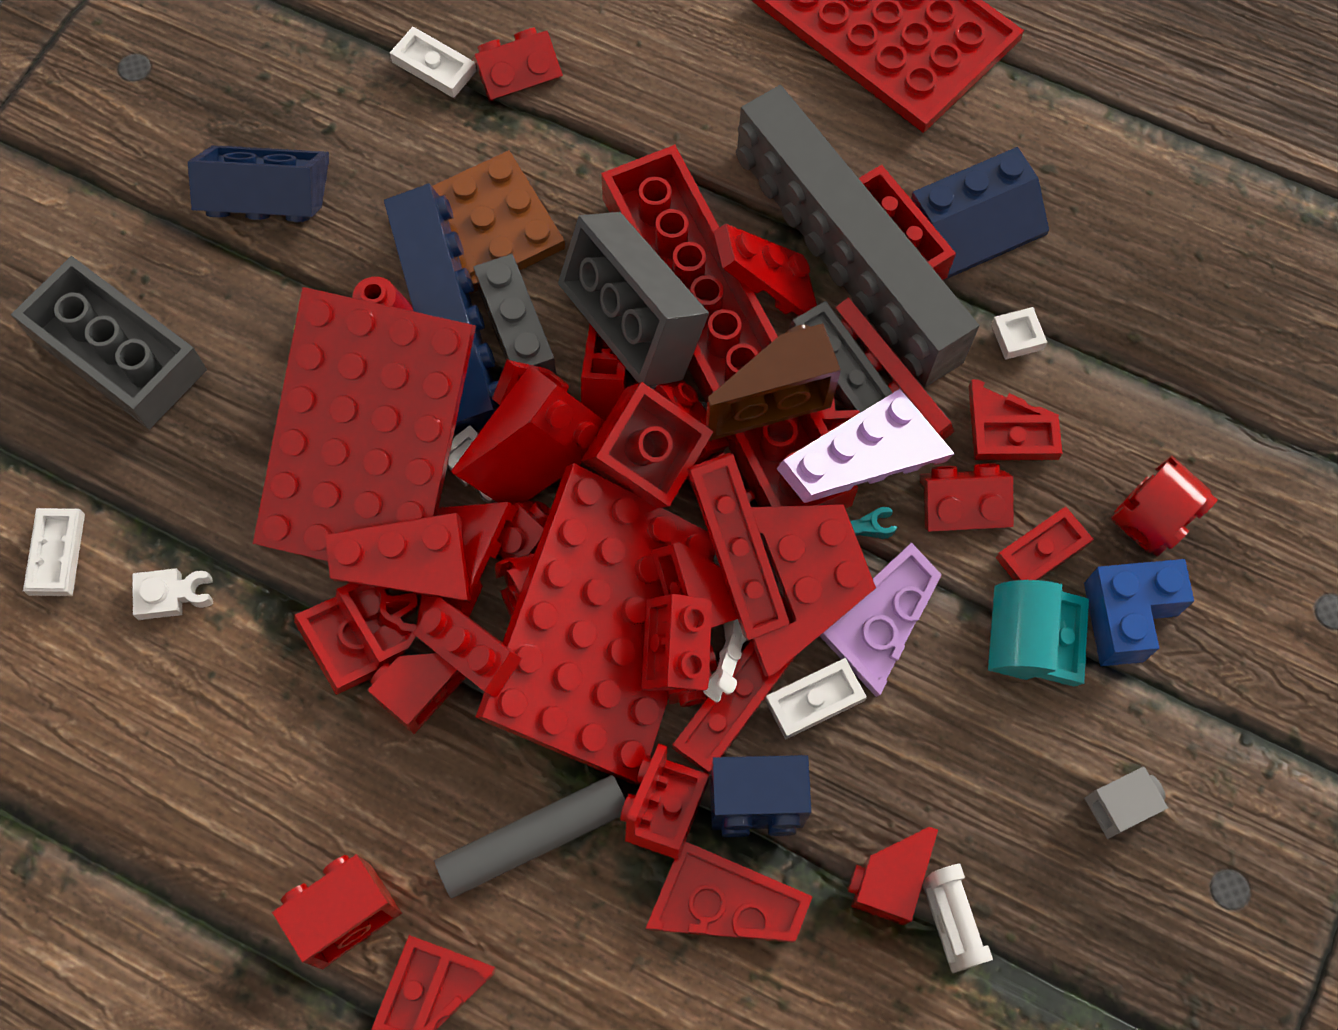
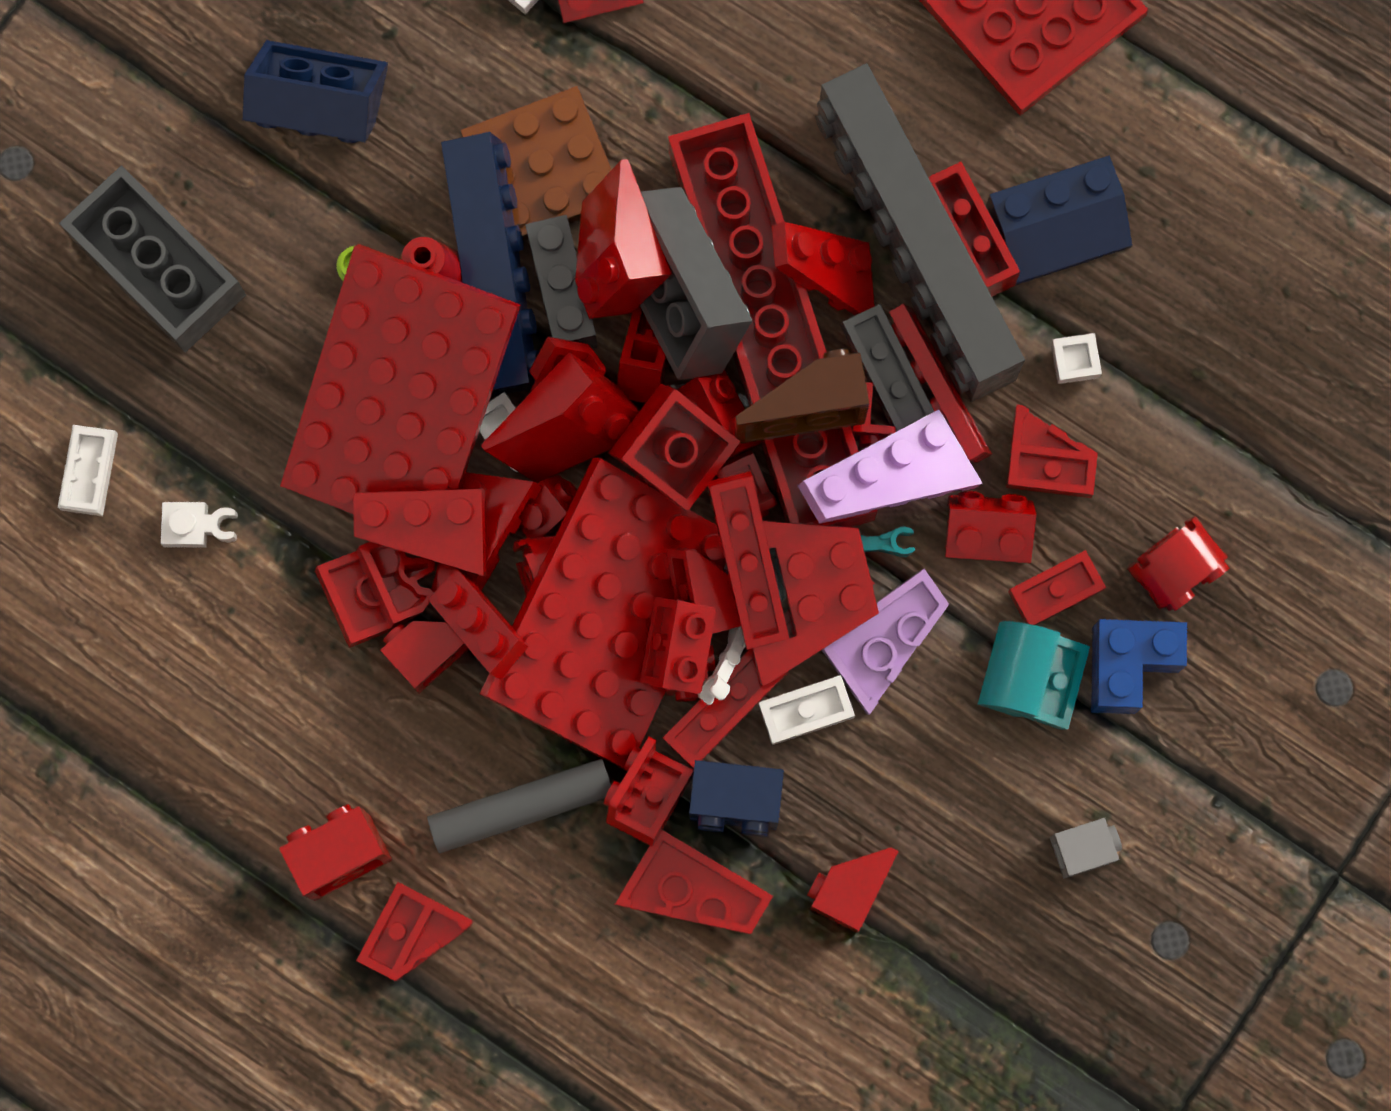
camera: 10 degrees right, 10 degrees up
white plate [922,864,993,973] -> none
none -> red slope [575,159,672,319]

